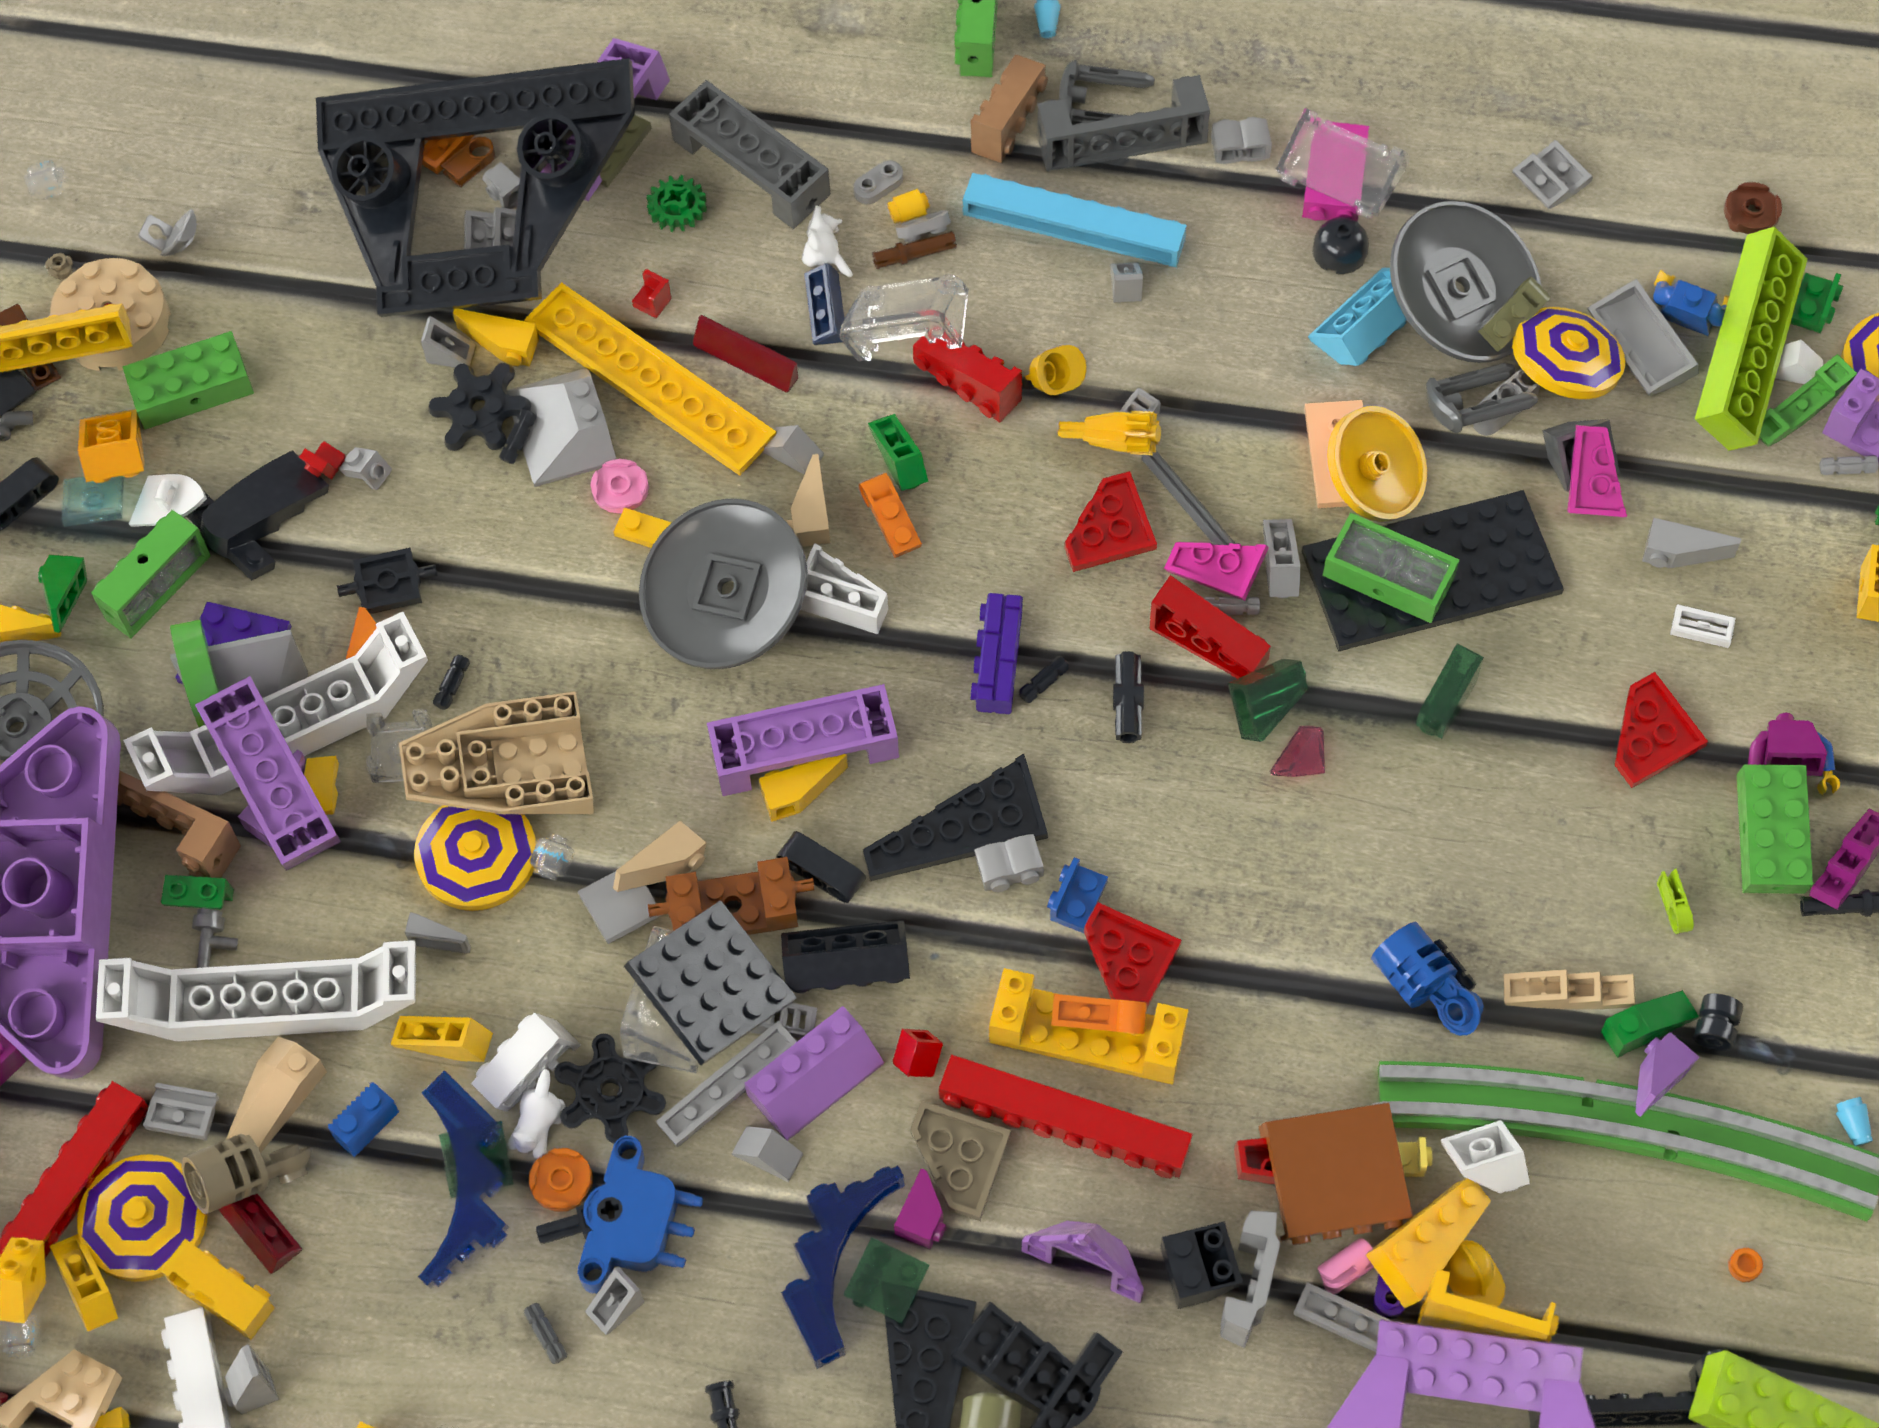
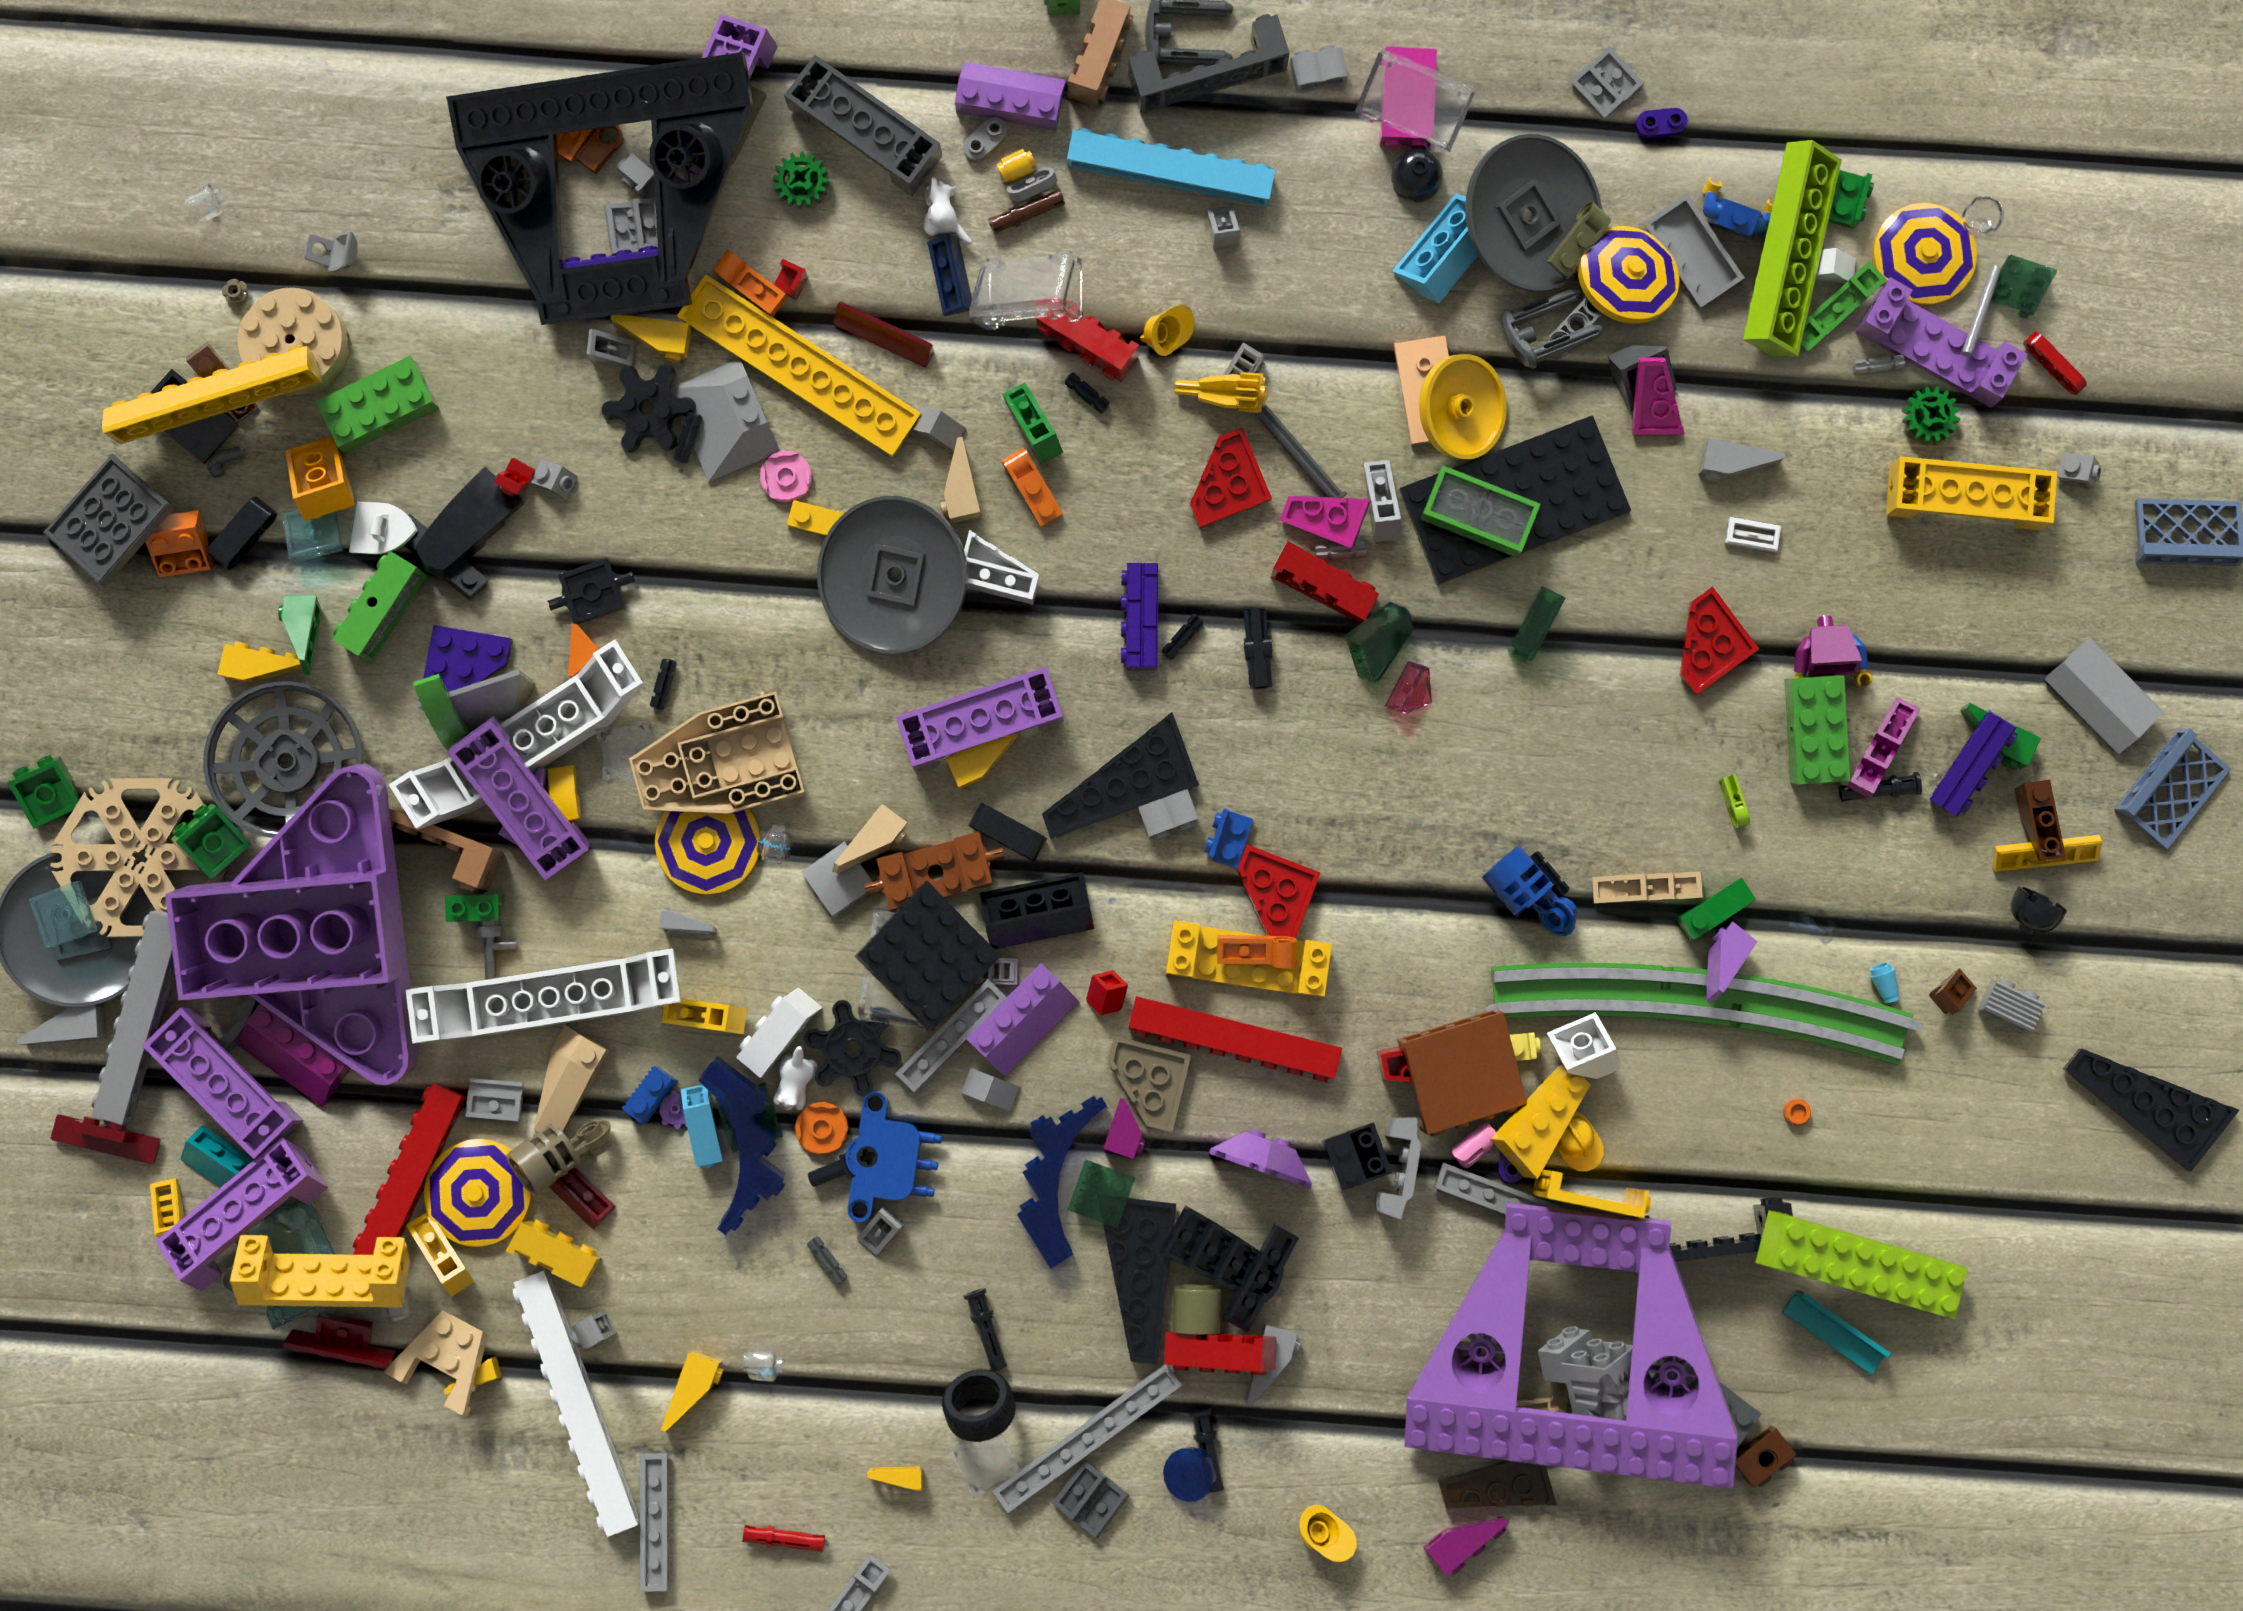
camera: 10 degrees left, 20 degrees up
black wheel [1693,993,1743,1051] -> none
copper plate [1724,182,1782,234] -> none
none -> medium lavender piece [659,1090,687,1129]
none -> medium azure slope [681,1083,723,1167]
none -> orange plate [712,249,788,317]
none -> medium lavender slope [955,62,1066,130]
none -> black axle [1065,372,1110,414]
none -> dark purple plate [1635,108,1688,139]

